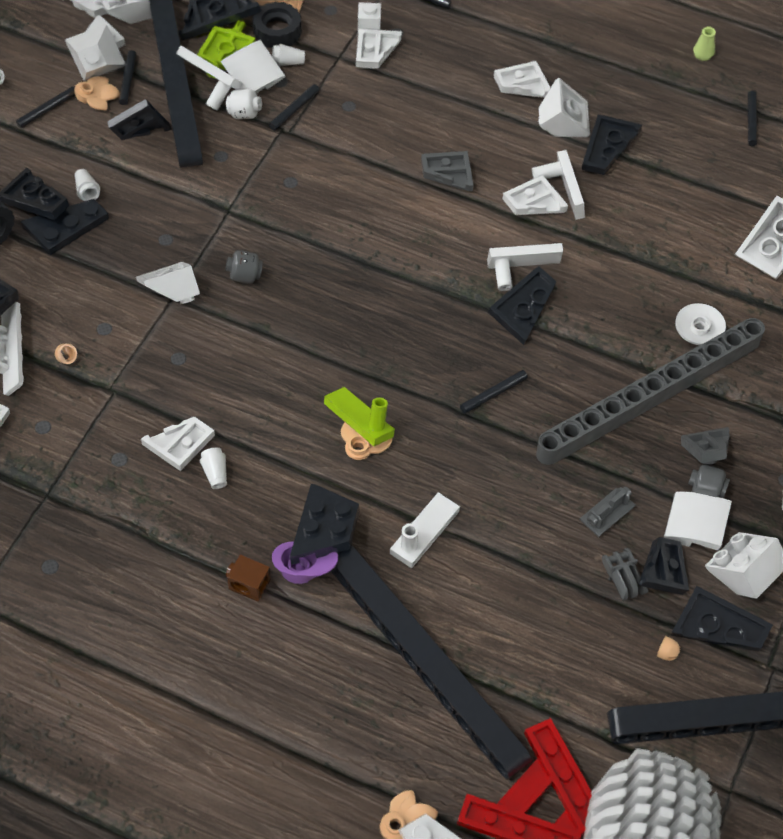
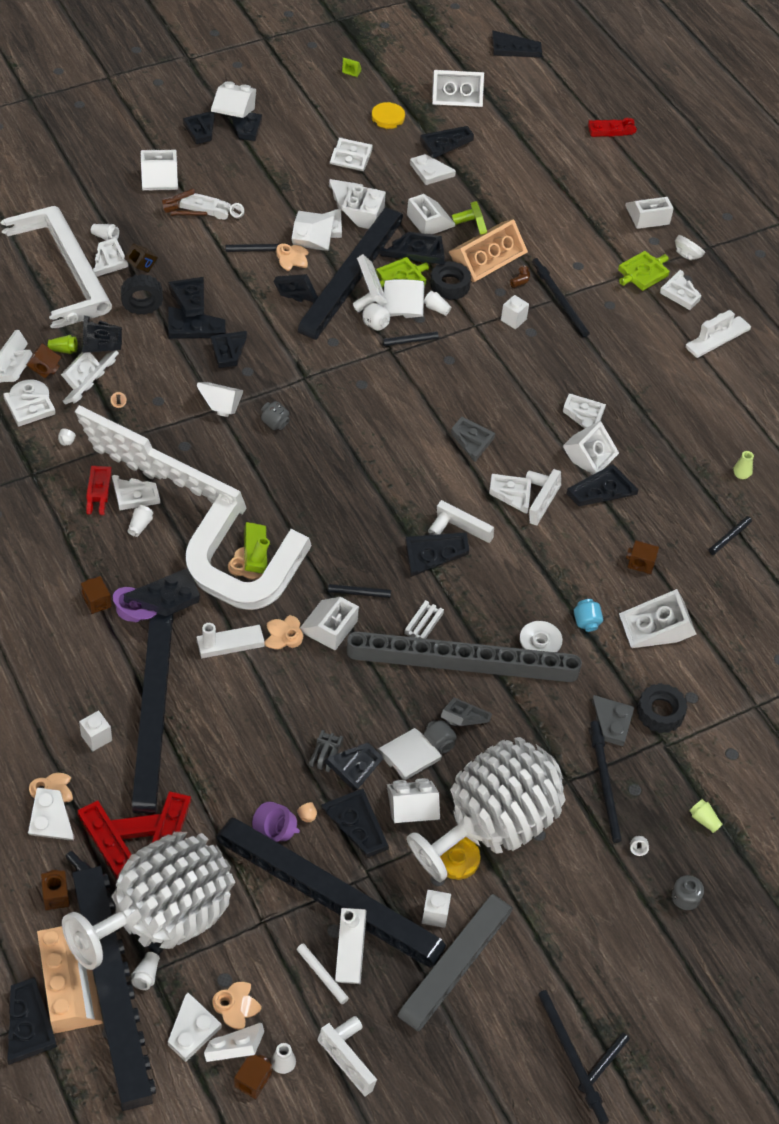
camera: 35 degrees right, 5 degrees down
white cone [75,169,100,201] -> none
black bar [119,50,137,106] -> none
white wing [356,29,402,68] -> none
dark grey hinge [579,487,636,537] -> none
none -> white hinge [58,429,76,446]
none -> white piece [75,405,312,610]
none -> white brick [79,711,112,751]
none -> red hinge [86,466,112,515]
none -> black wing [211,331,247,368]
none -> medium lavender piece [252,802,300,842]
none -> light nougat plate [264,615,303,649]
none -> white slope [299,597,359,650]
none -> white tile [404,600,444,639]
none -> medium azure head [574,599,603,632]
none -> reddish brown brick [626,540,659,574]

